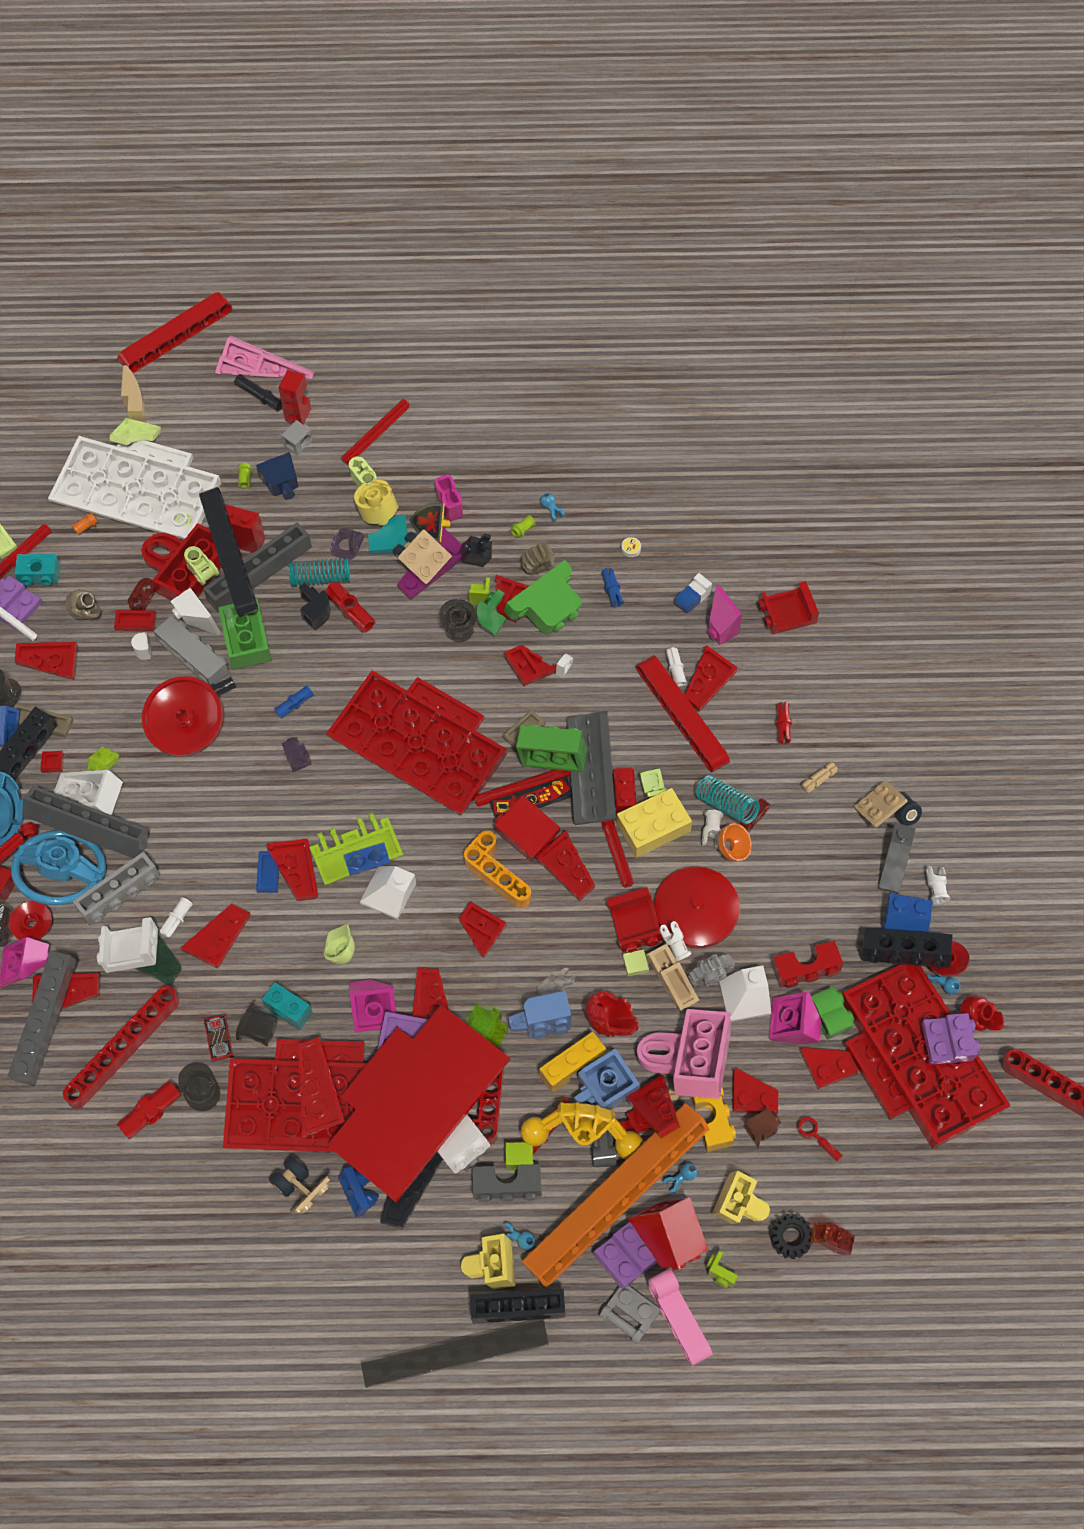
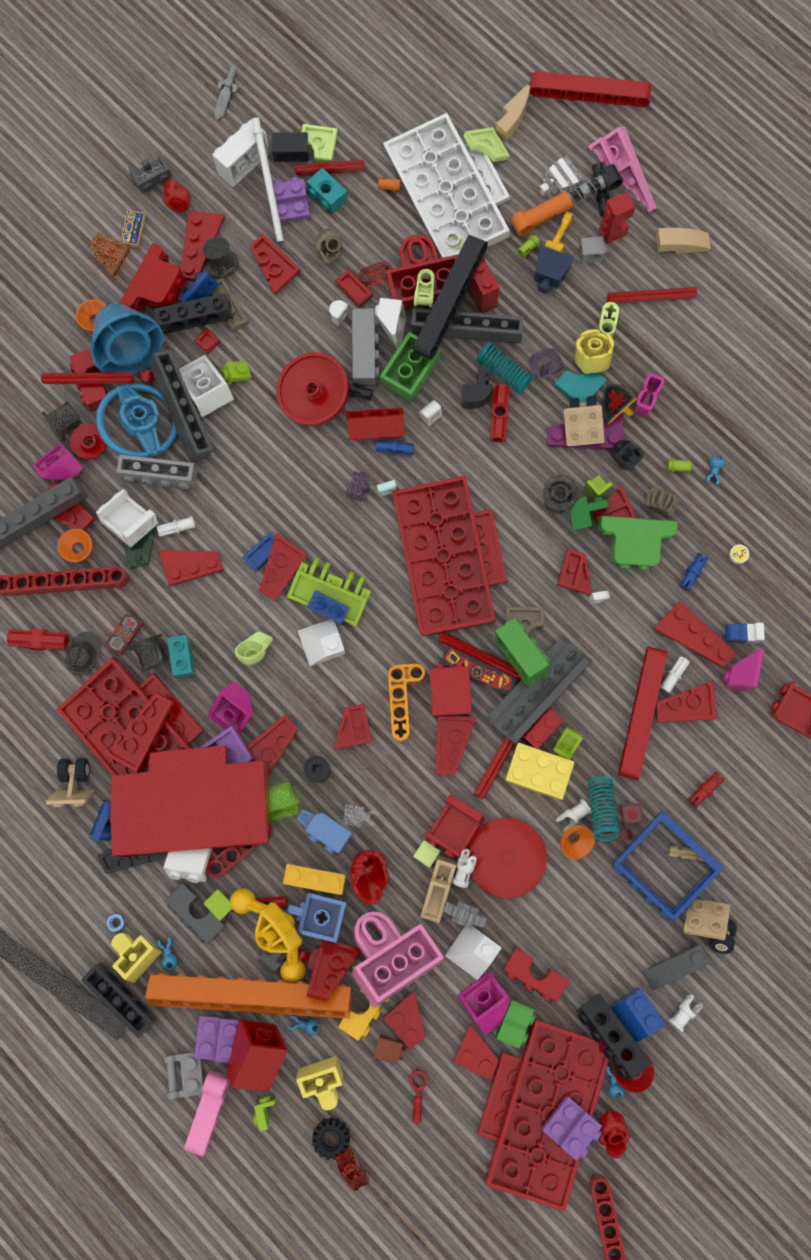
camera: 50 degrees right, 15 degrees up
none -> orange piece [58,529,93,563]
none -> light blue axle [107,913,126,932]
none -> black wheel [303,755,331,783]
none -> red brick [347,408,405,441]
none -> light aqua tile [377,480,397,497]
none -> white brick [419,400,442,426]
none -> piece [510,164,624,237]
none -> clear torso [538,154,584,197]
none -> yellow brick [544,211,573,253]
none -> blue window [613,810,724,921]
none -> tile [620,803,643,825]
none -> red wing [653,601,737,668]
none -> tan slope [656,228,711,254]

